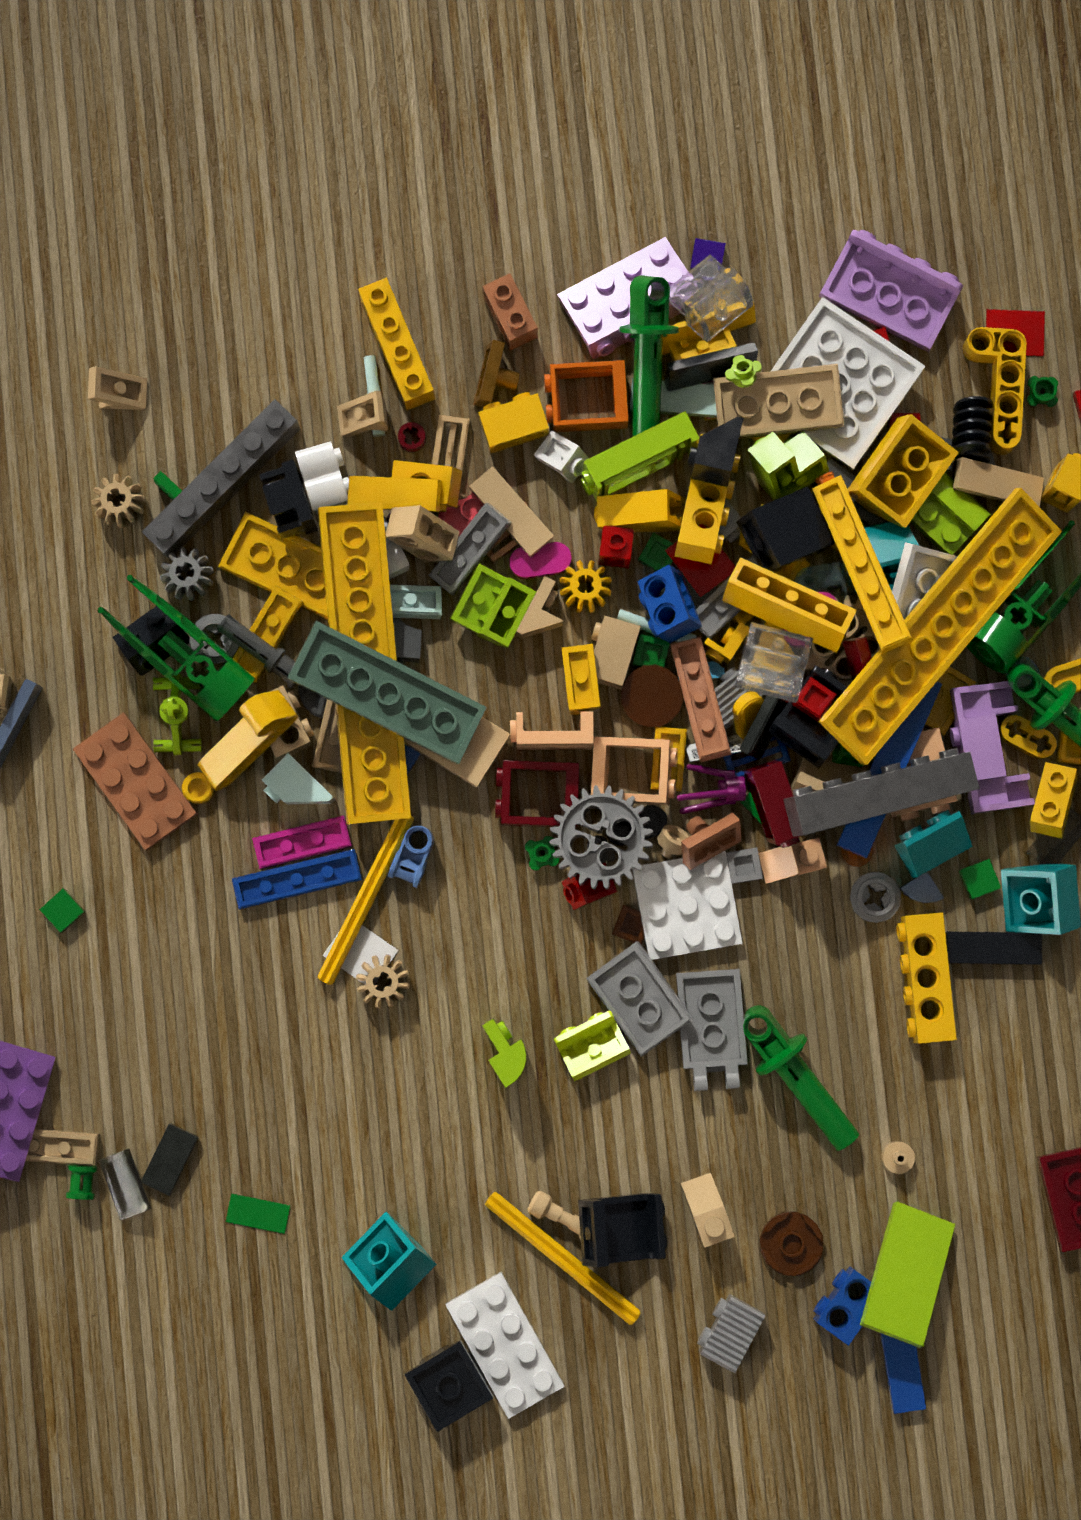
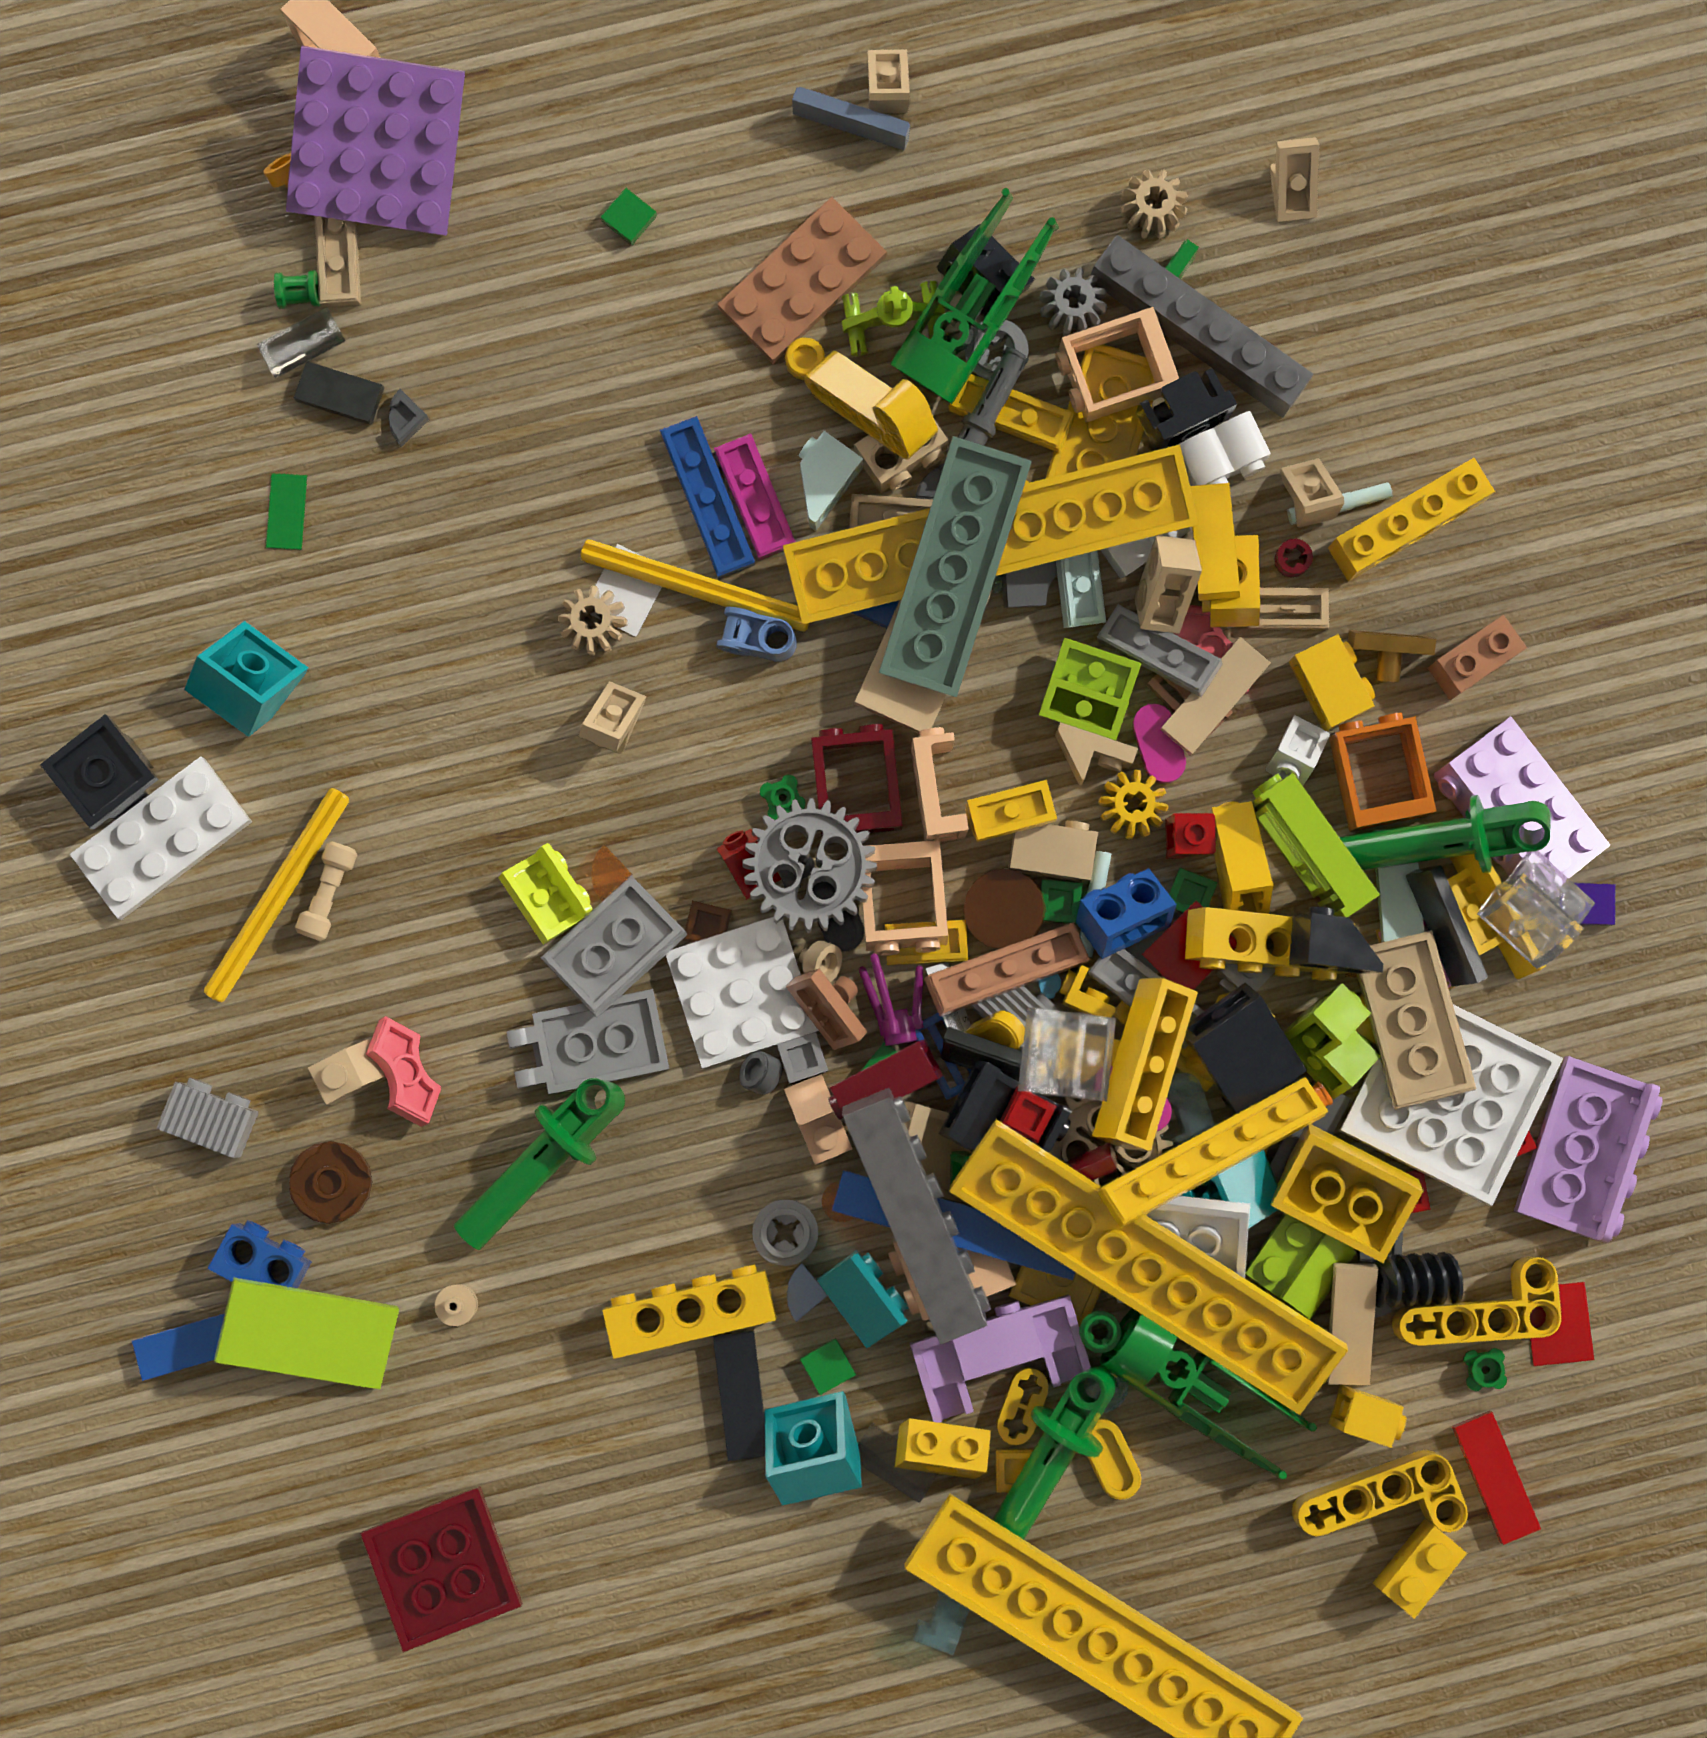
camera: 80 degrees right, 0 degrees up
lime brick [482,1018,526,1088] -> none
black panel [578,1193,667,1268] -> none
lime plate [725,355,762,388] -> none
none -> coral tile [366,1016,441,1127]
none -> dark grey tile [389,389,430,447]
none -> tan slope [579,681,646,753]
none -> clear orange tile [591,845,632,902]
none -> dark grey tile [739,1051,783,1095]
none -> light nougat window [1055,307,1179,423]
none -> green cone [1079,1311,1121,1353]

